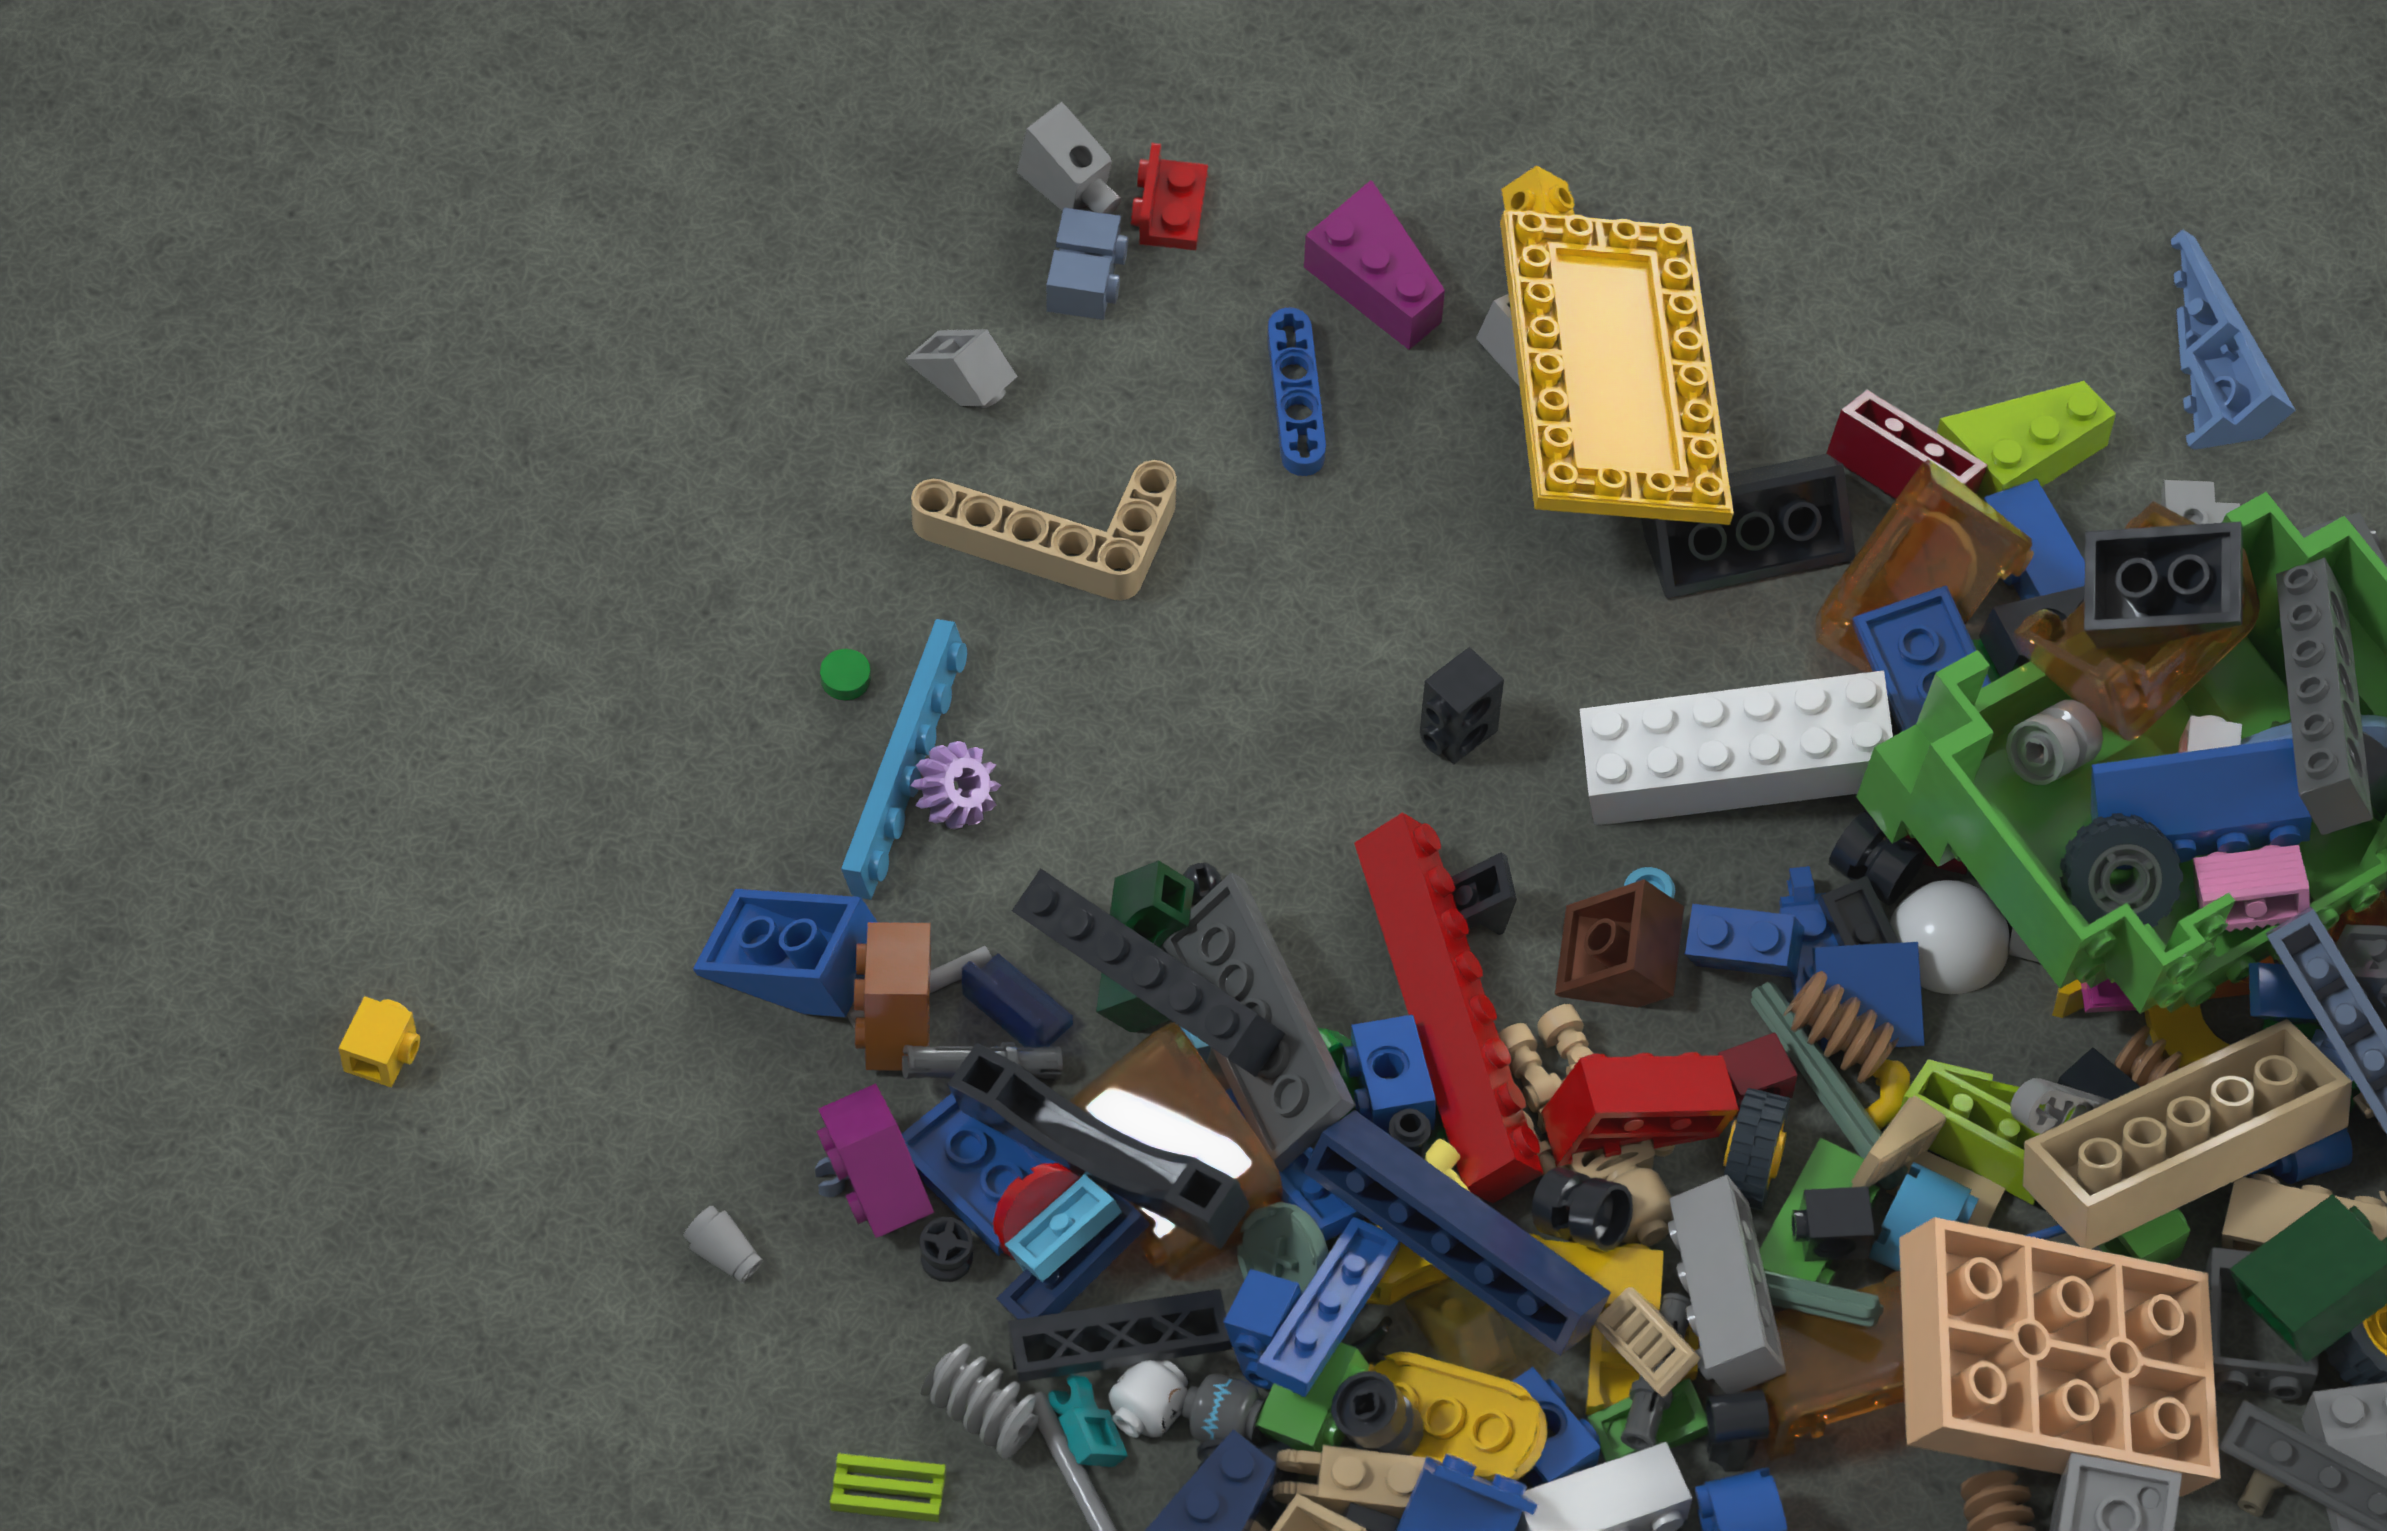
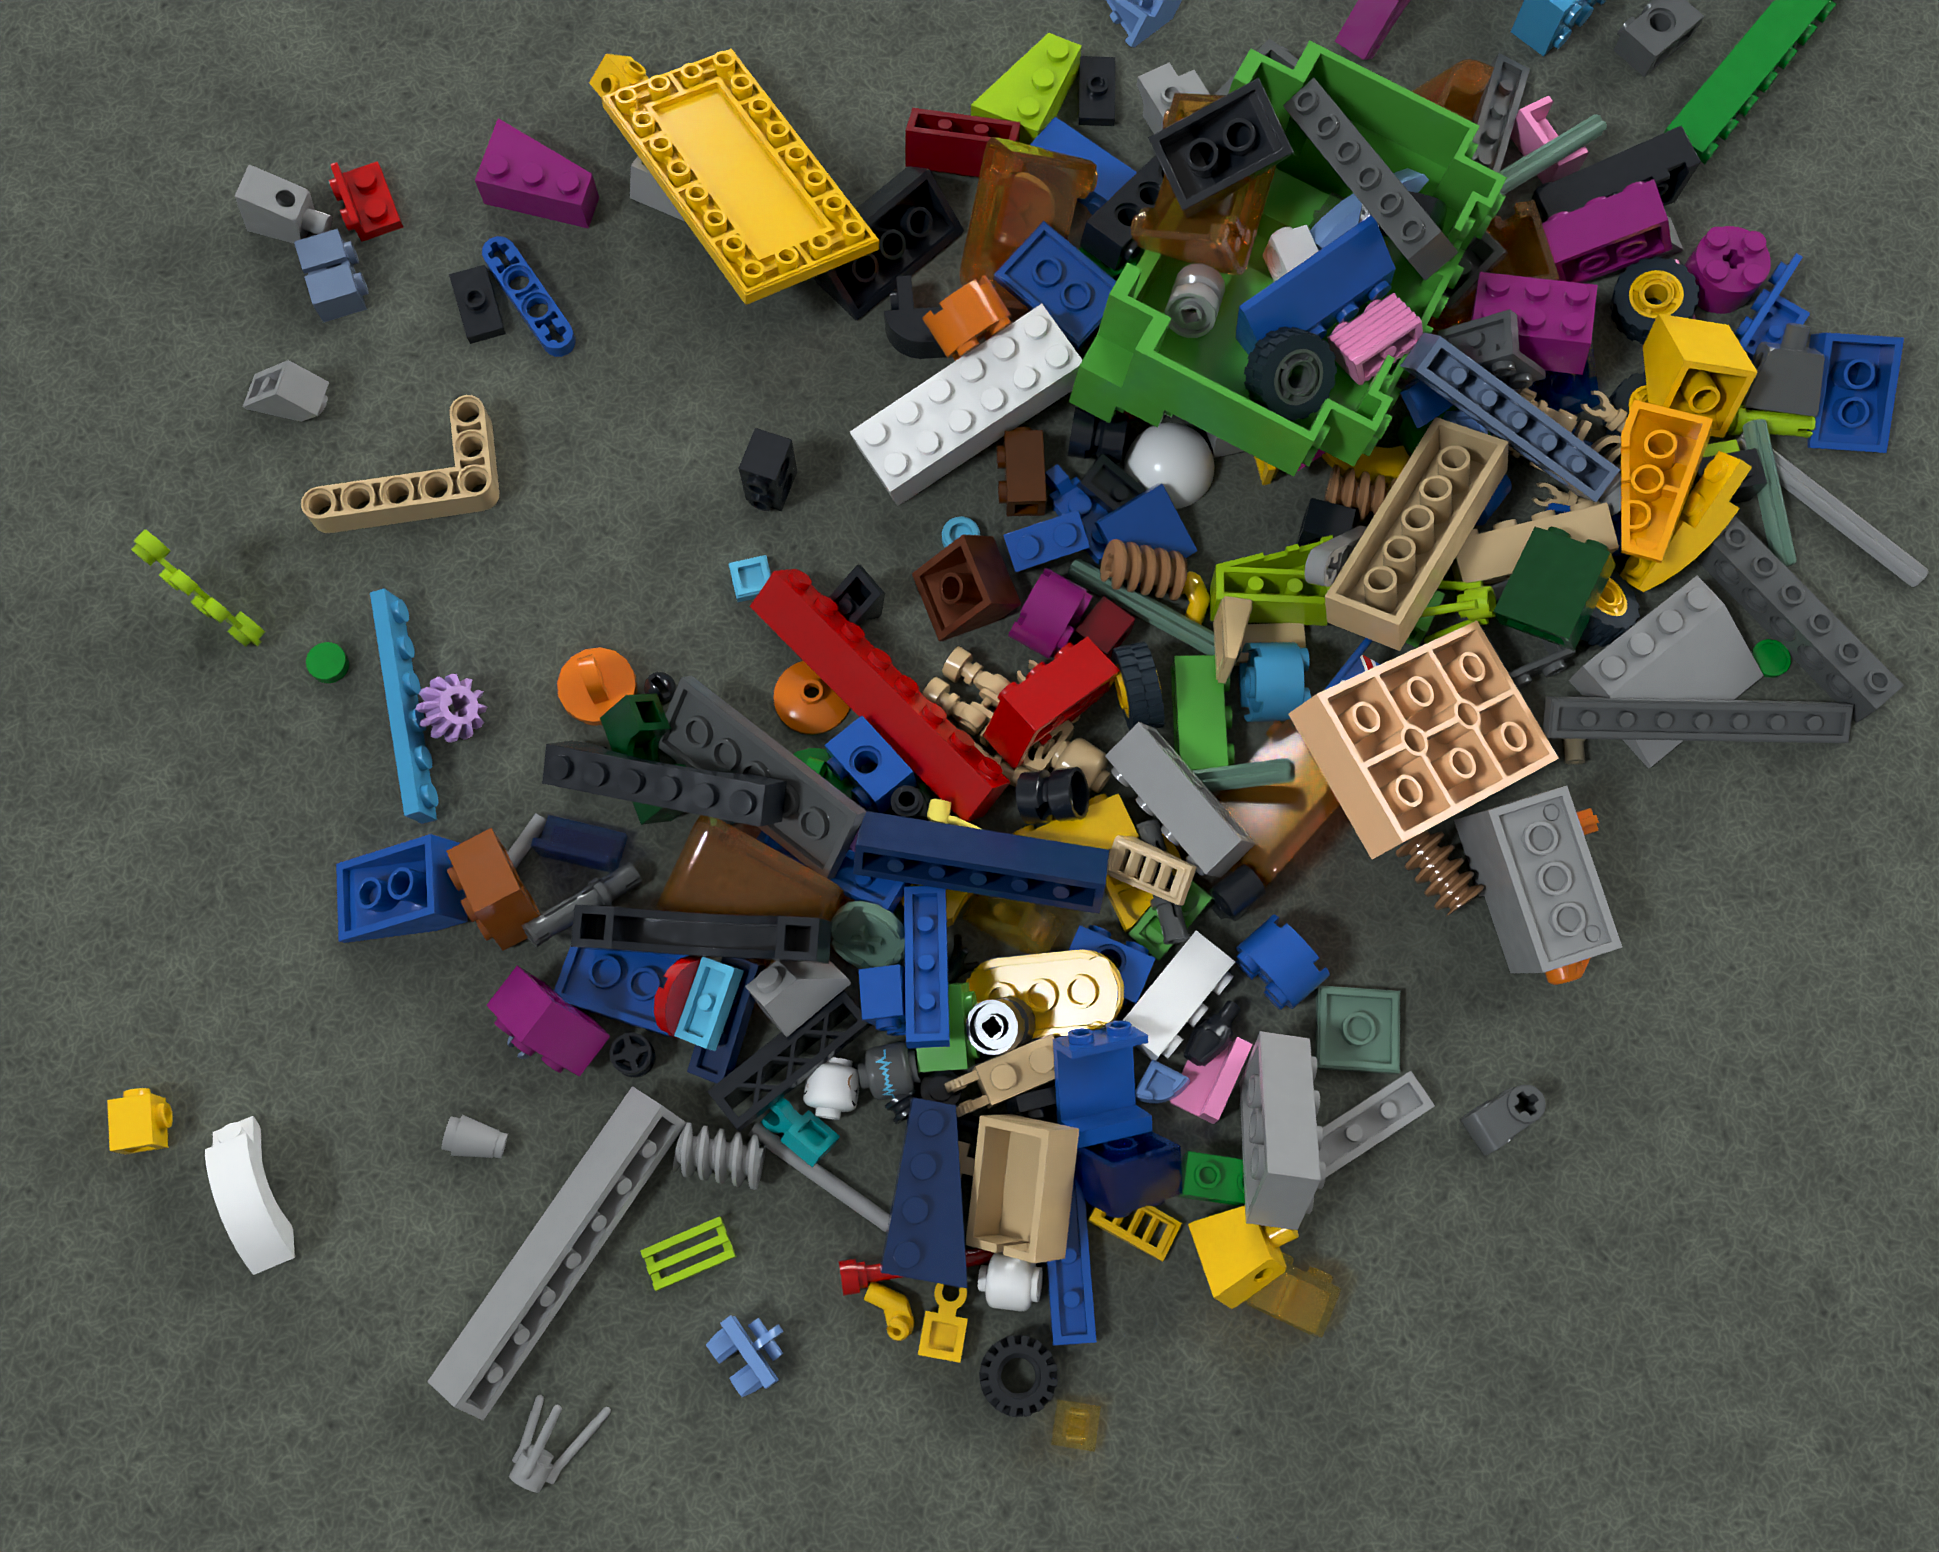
camera: 30 degrees left, 15 degrees up
black brick [1791,1186,1875,1261] -> none
none -> lime plant [131,529,265,647]
none -> white arch [205,1116,295,1275]
none -> light grey brick [427,1086,686,1420]
none -> black plate [449,265,506,344]
none -> orange tile [557,647,638,726]
none -> medium azure tile [729,555,771,602]
none -> light grey slope [745,961,851,1037]
none -> orange dish [773,661,850,735]
none -> black brick [884,275,947,359]
none -> orange brick [922,275,1011,361]
none -> reddish brown brick [997,427,1046,516]
none -> magenta brick [1008,568,1093,659]
none -> black plate [1078,56,1115,126]
none -> lime plant [1420,580,1497,644]

